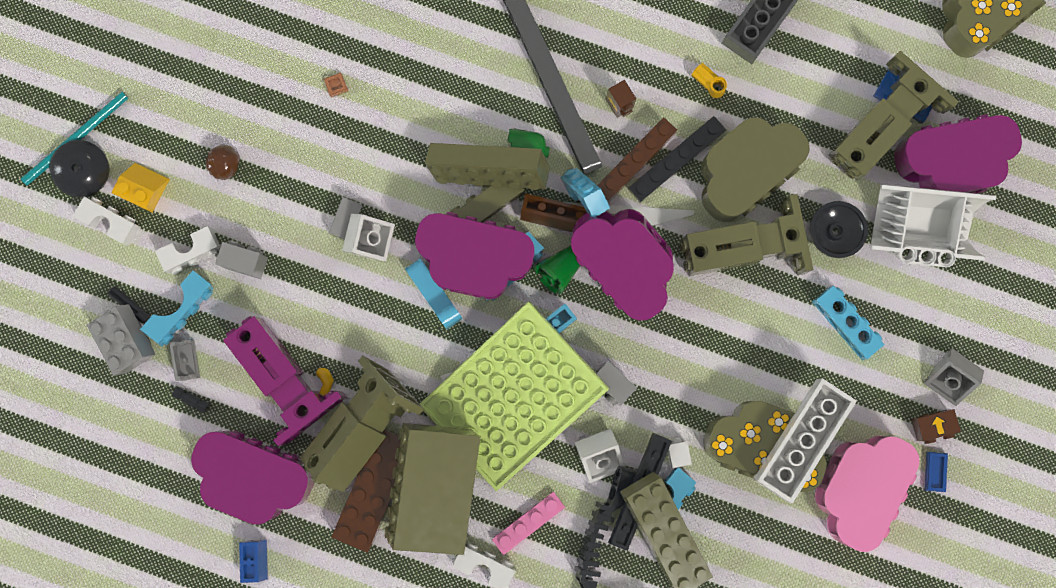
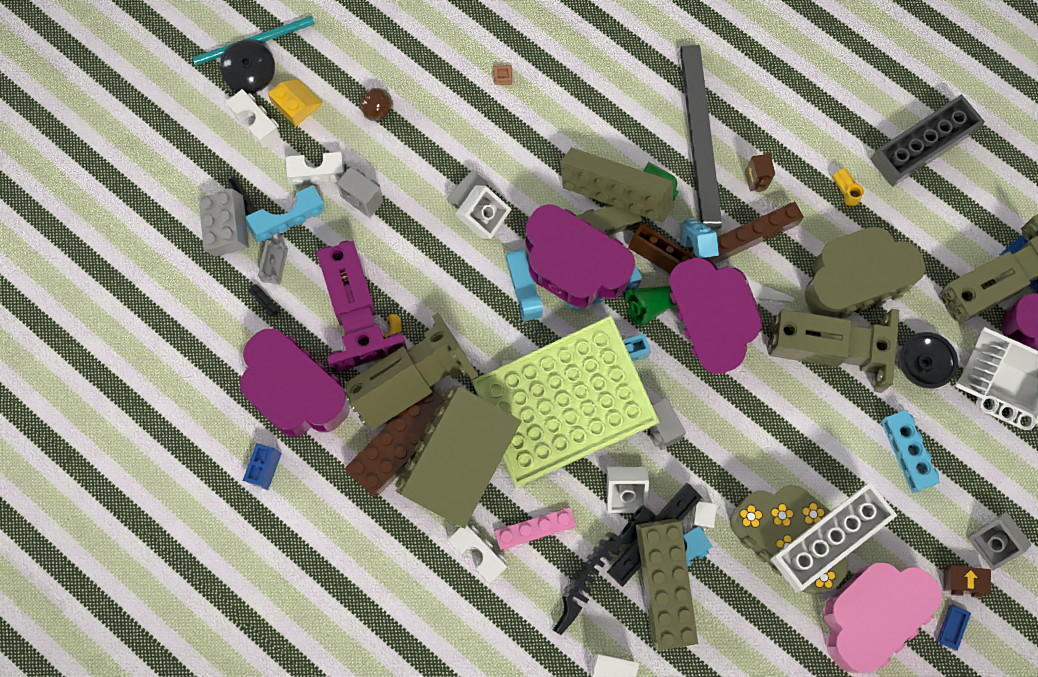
camera: 20 degrees right, 10 degrees down
black plate [628,116,726,203] -> none

